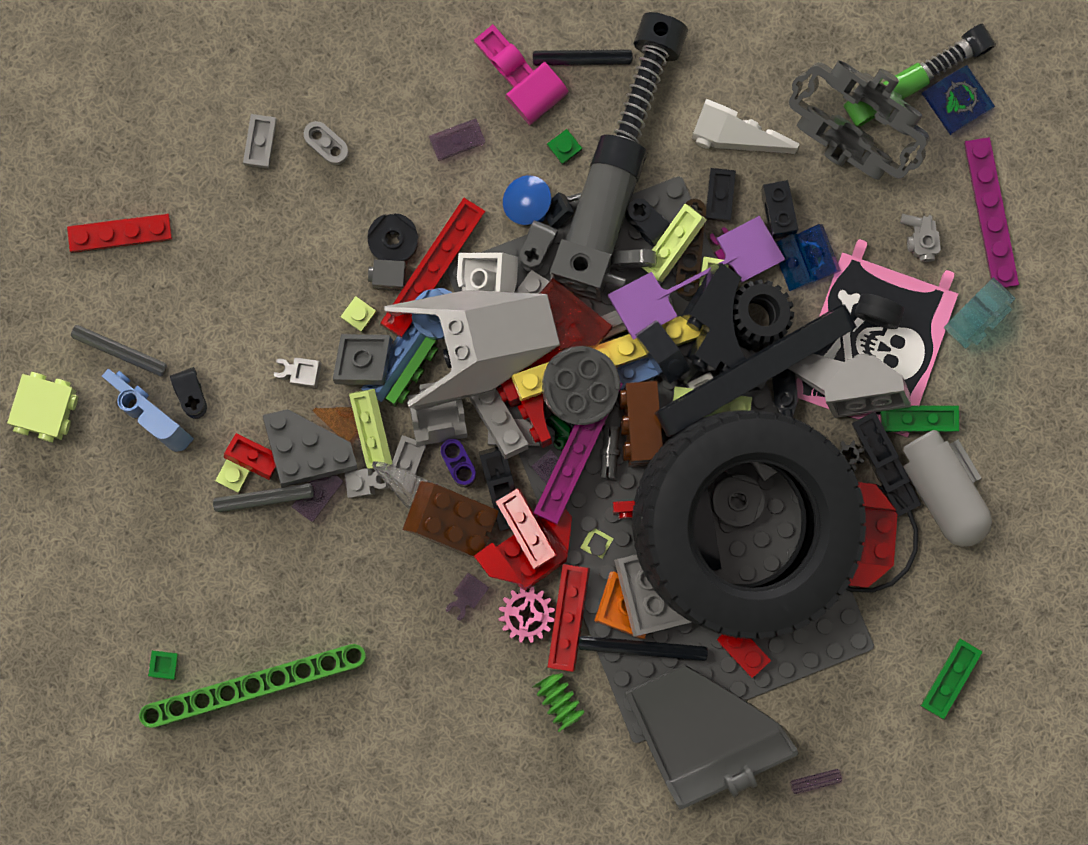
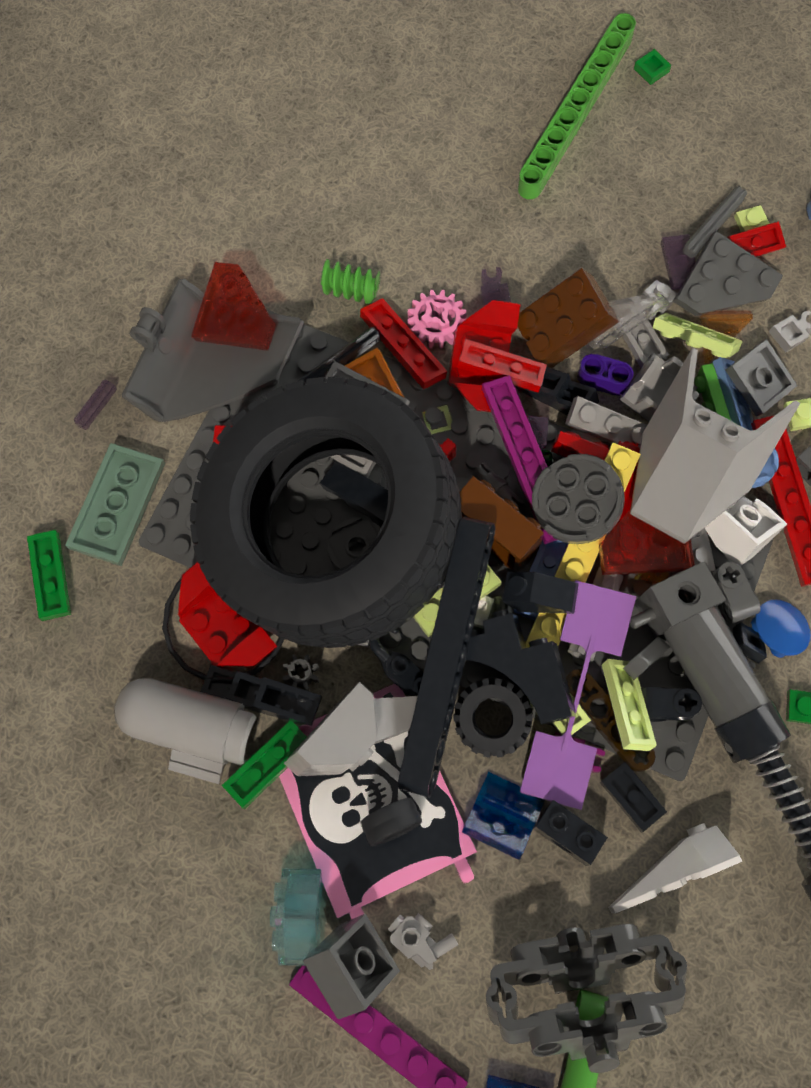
camera: 140 degrees right, 10 degrees down
none -> sand green plate [65,443,165,566]
none -> clear red plate [191,262,276,351]
none -> dark grey brick [302,913,400,1019]

